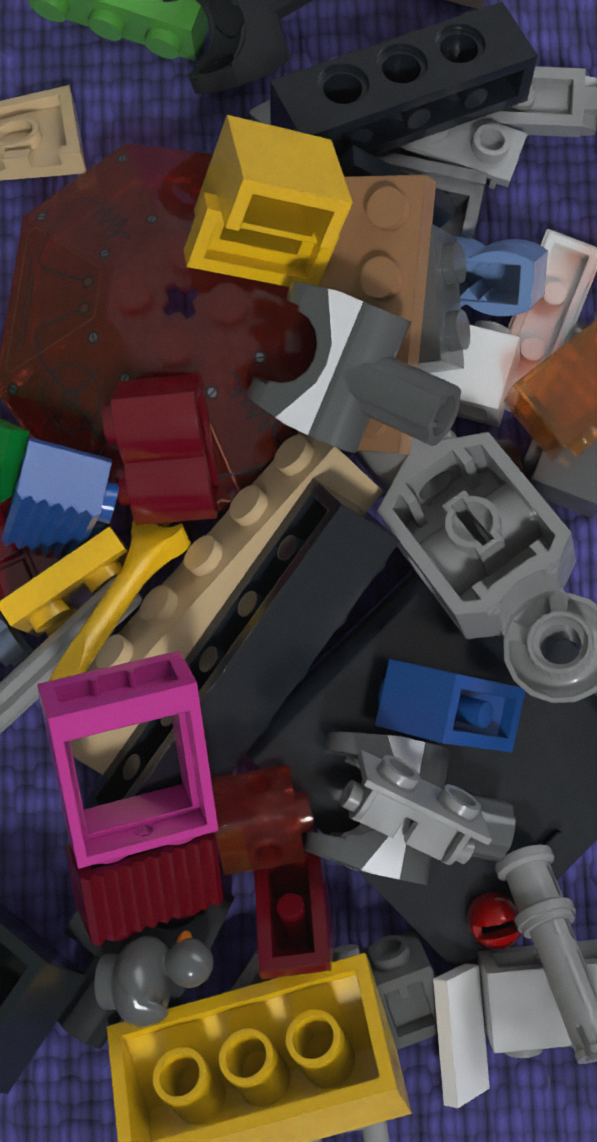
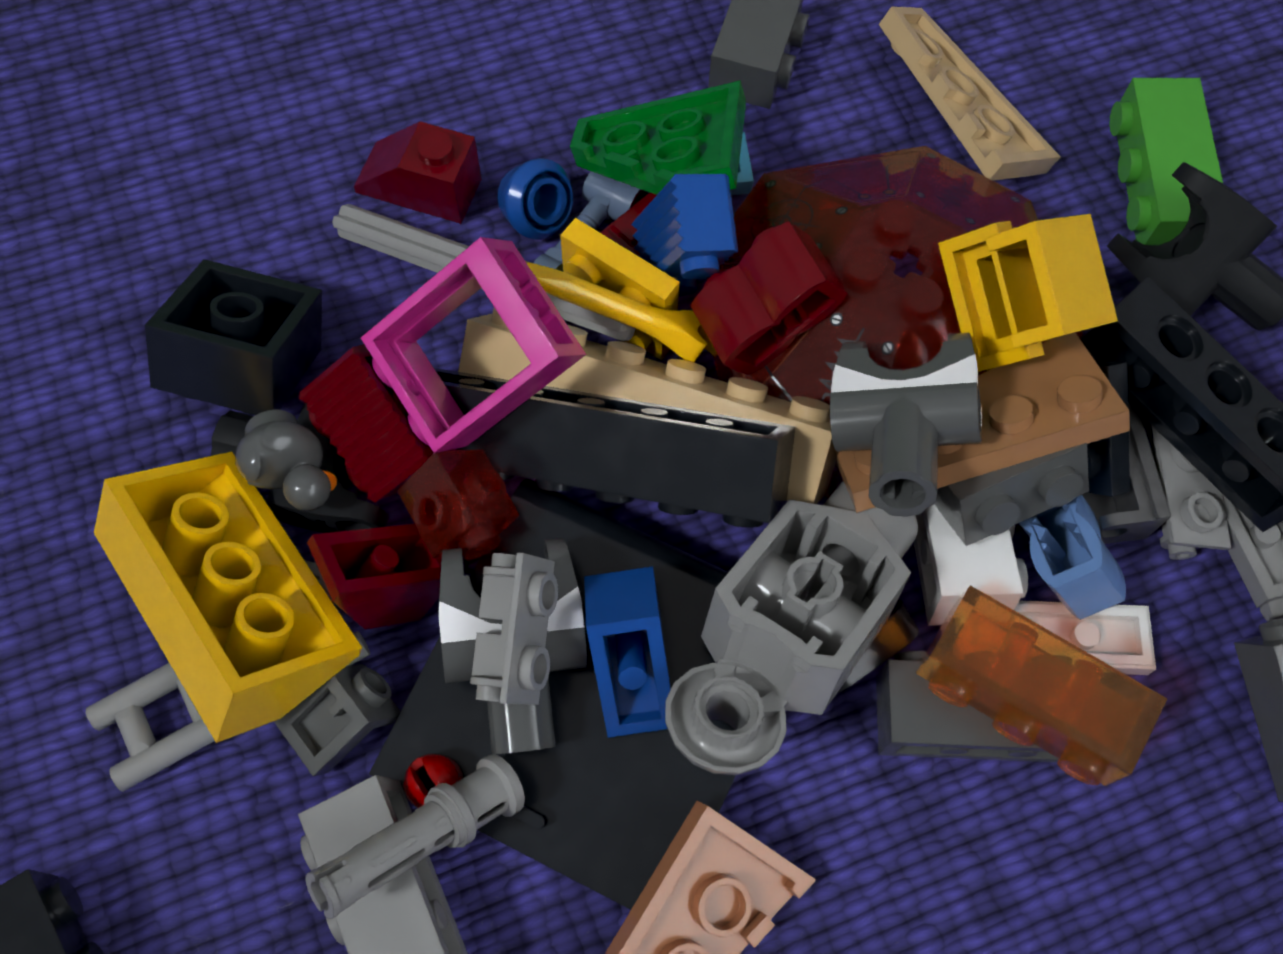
camera: 65 degrees right, 15 degrees down
white piece [433,963,490,1108] -> none

